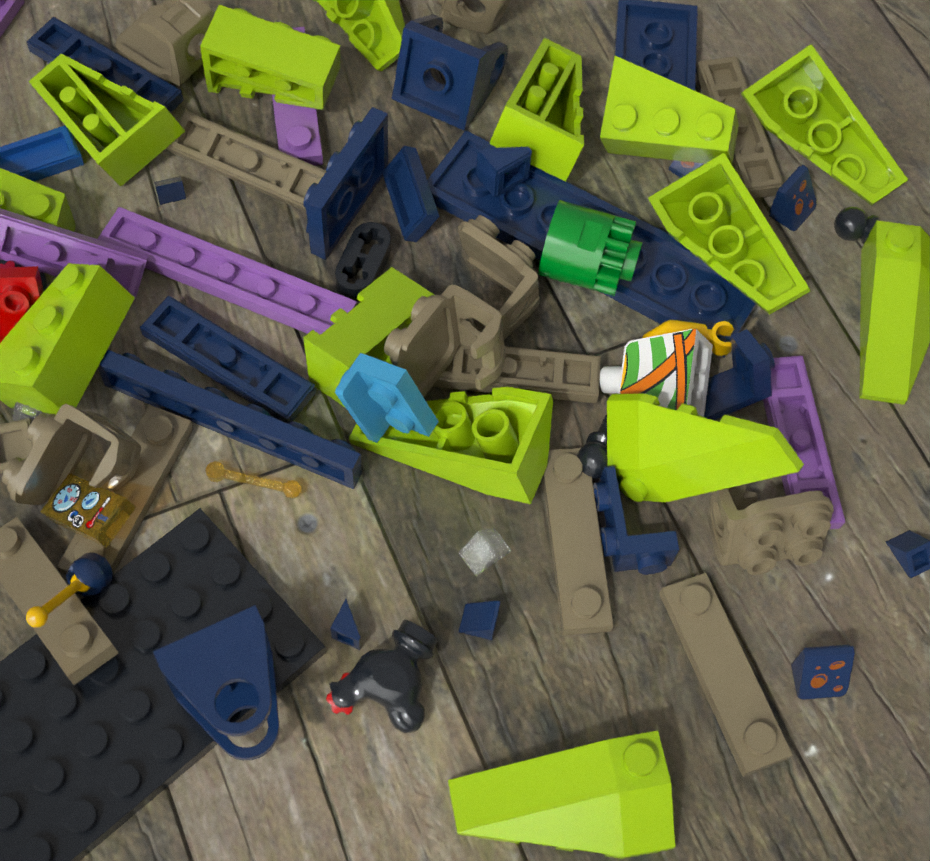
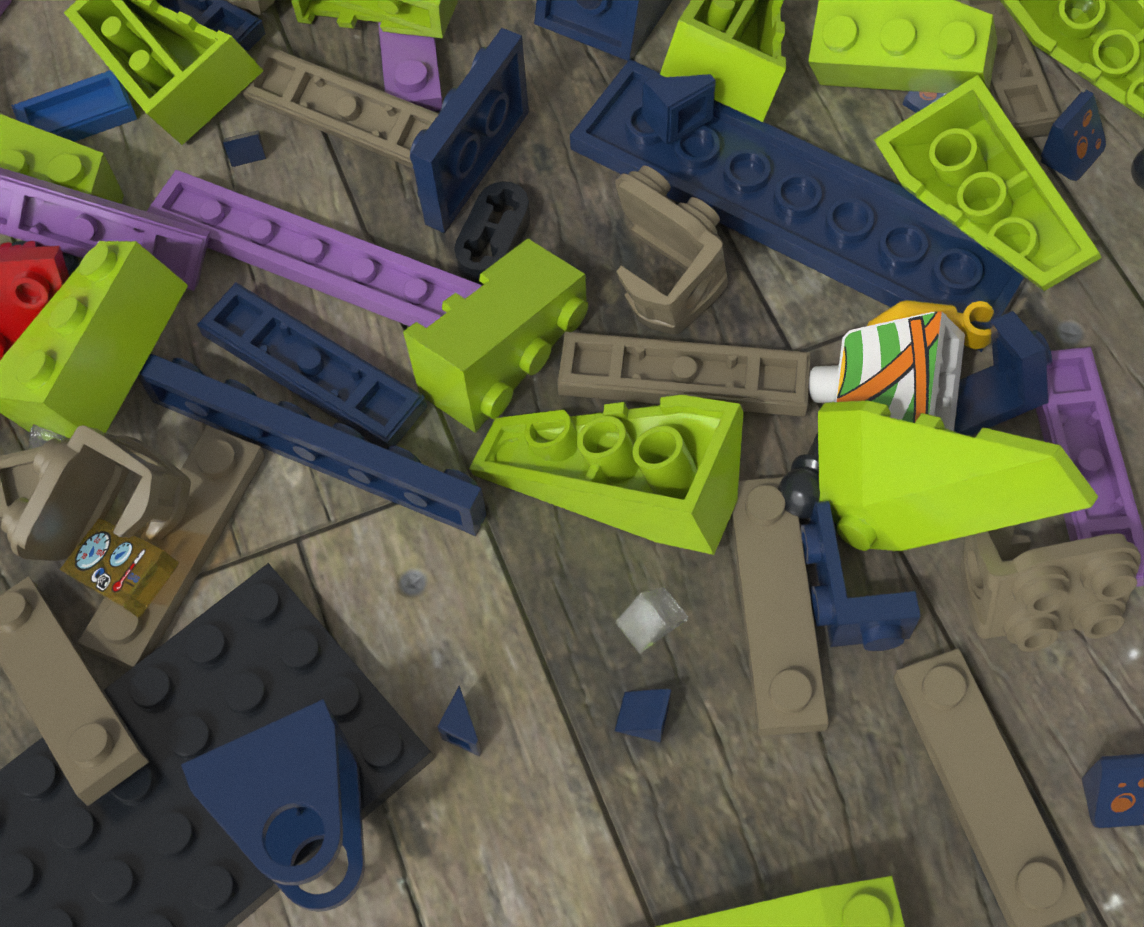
camera: 10 degrees right, 0 degrees up
hinge [26,553,113,628] -> none
clear yellow hinge [205,461,302,499] -> none
black animal [326,619,438,734] -> none
dark azure bracket [335,353,439,443] -> none
dark blue tile [382,146,439,242] -> none
dark tan piece [384,285,506,397] -> none
green gear [538,200,643,296] -> none

